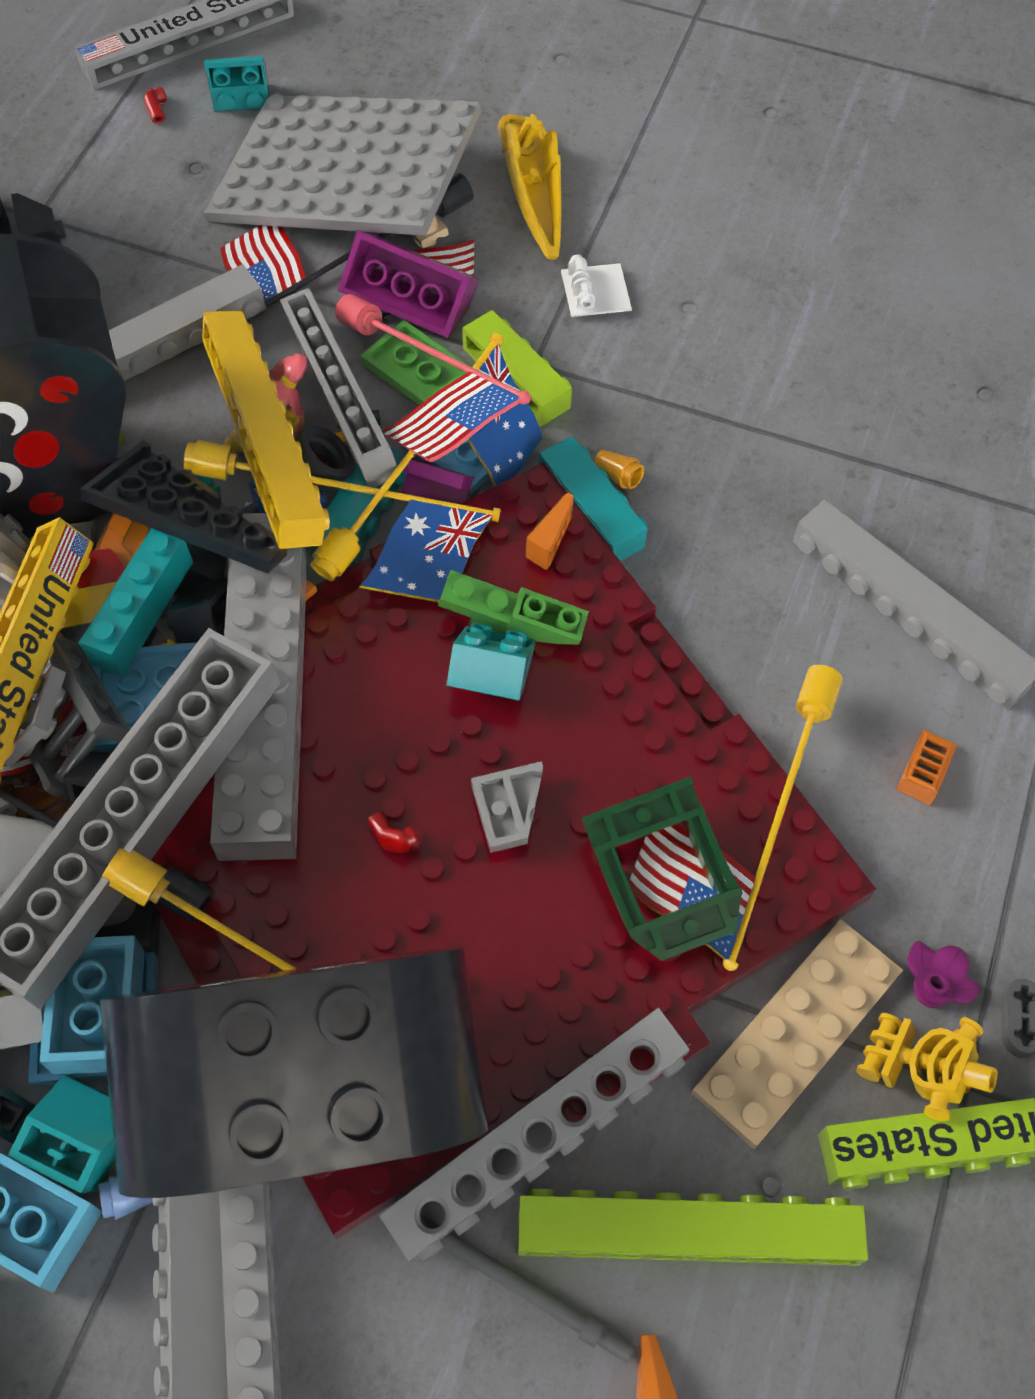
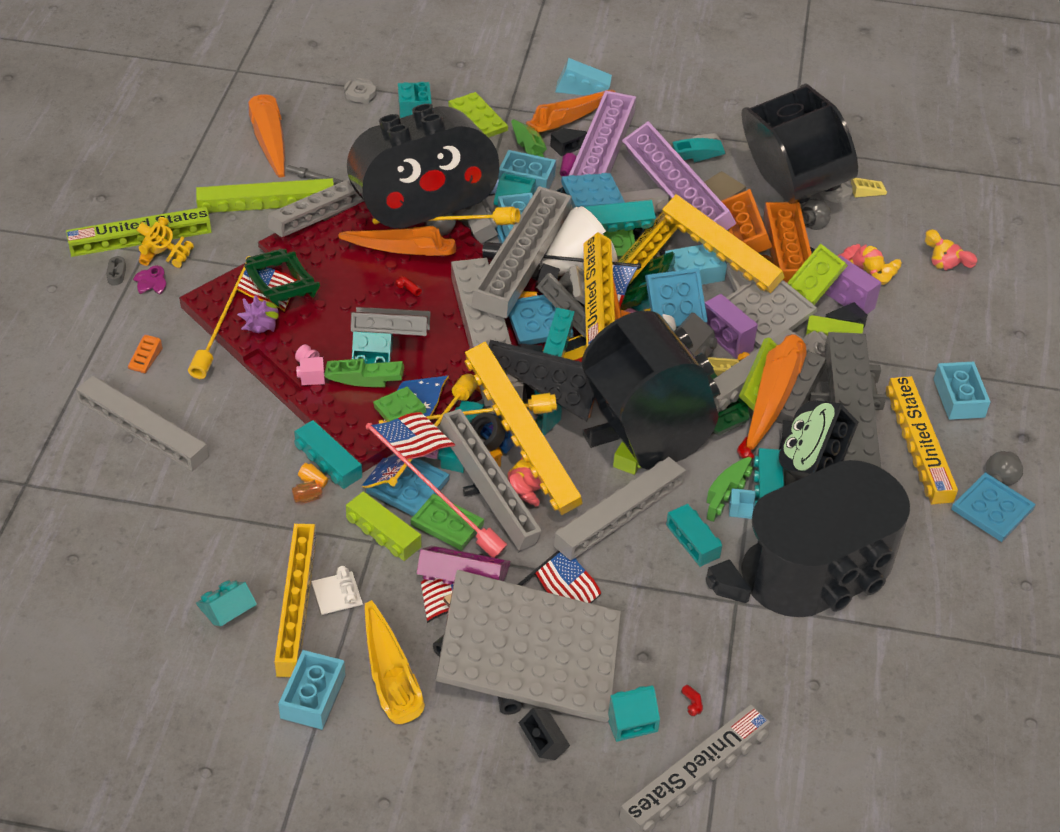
camera: 170 degrees right, 15 degrees down
light grey wing [471,761,543,853] -> none
orange slope [526,492,574,570] -> none
tan plate [691,919,903,1150] -> none
none -> teal slope [196,580,257,626]
none -> medium lavender hair [237,295,278,333]
none -> yellow brick [274,524,316,677]
none -> medium azure brick [278,650,346,730]
none -> clear orange brick [292,480,322,504]
none -> bright pink wheel [295,344,319,362]
none -> bright pink brick [297,357,325,385]
none -> orange piece [338,226,456,256]
none -> fence [351,307,431,336]
none -> bright green plate [373,387,426,422]
none -> black brick [518,708,570,760]

